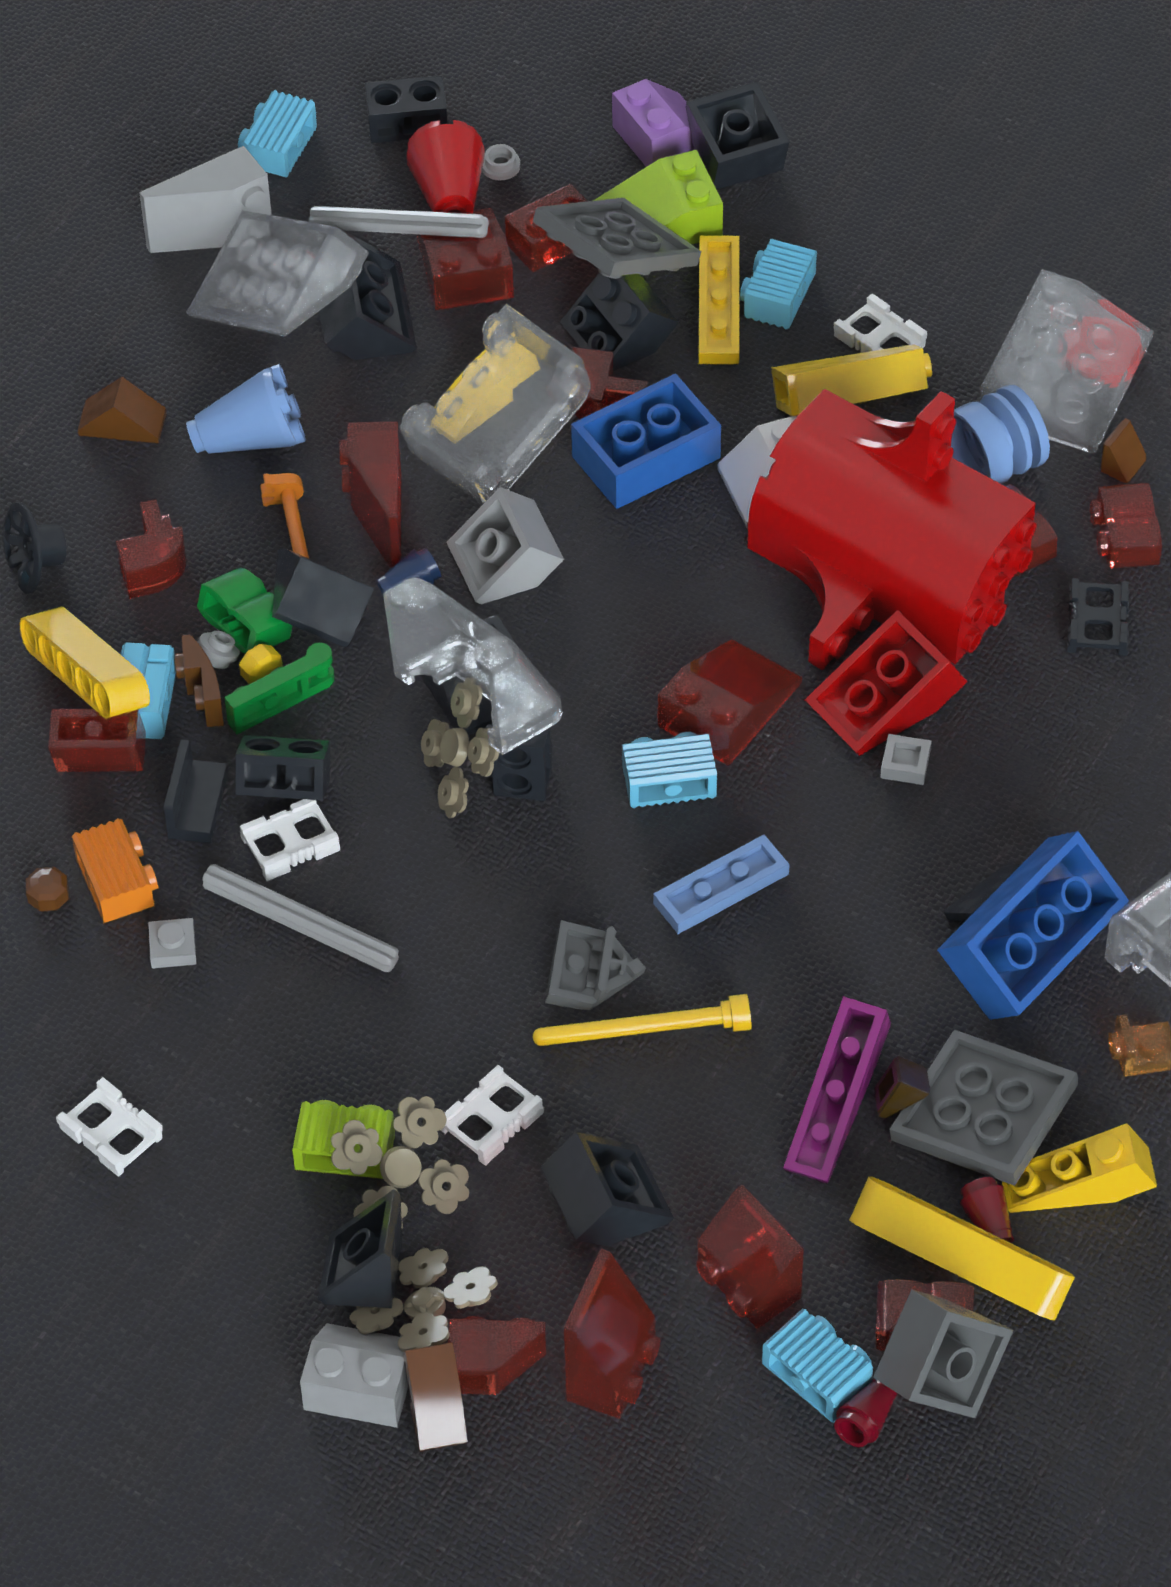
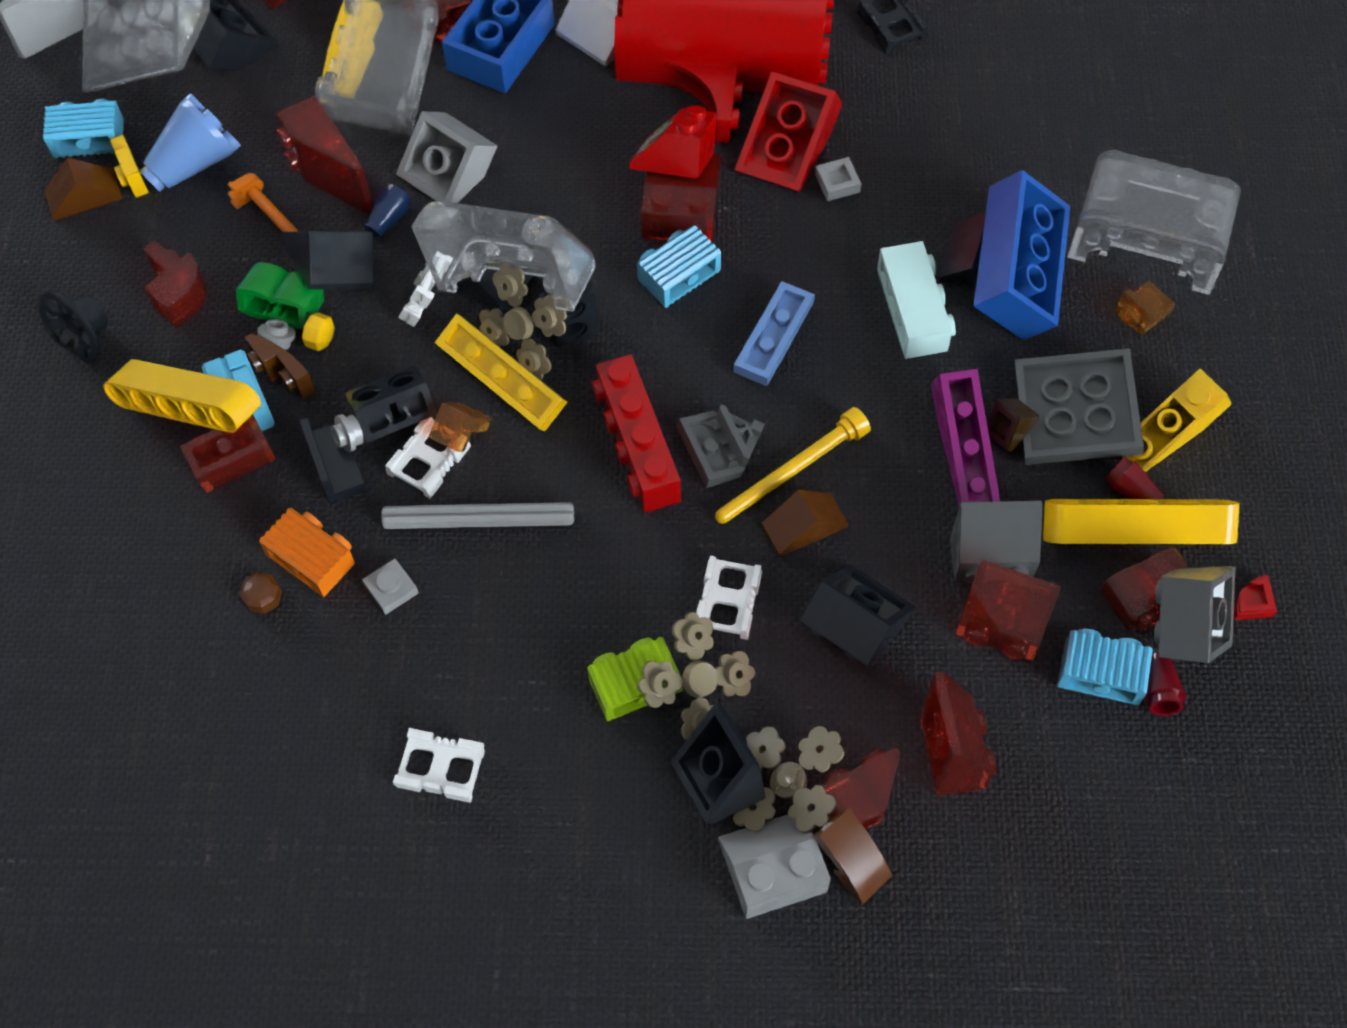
camera: 30 degrees left, 10 degrees up
green plate [224,643,334,735] -> none
none -> medium azure brick [43,99,124,159]
none -> yellow plate [110,134,149,198]
none -> light grey plate [331,414,363,452]
none -> white piece [398,251,450,327]
none -> clear orange bracket [429,402,492,452]
none -> yellow plate [434,313,567,432]
none -> red brick [592,354,681,513]
none -> red slope [629,106,717,179]
none -> reddish brown slope [761,490,849,557]
none -> light aqua brick [877,241,956,359]
none -> dark grey slope [950,501,1043,584]
none -> red tile [1234,575,1277,620]

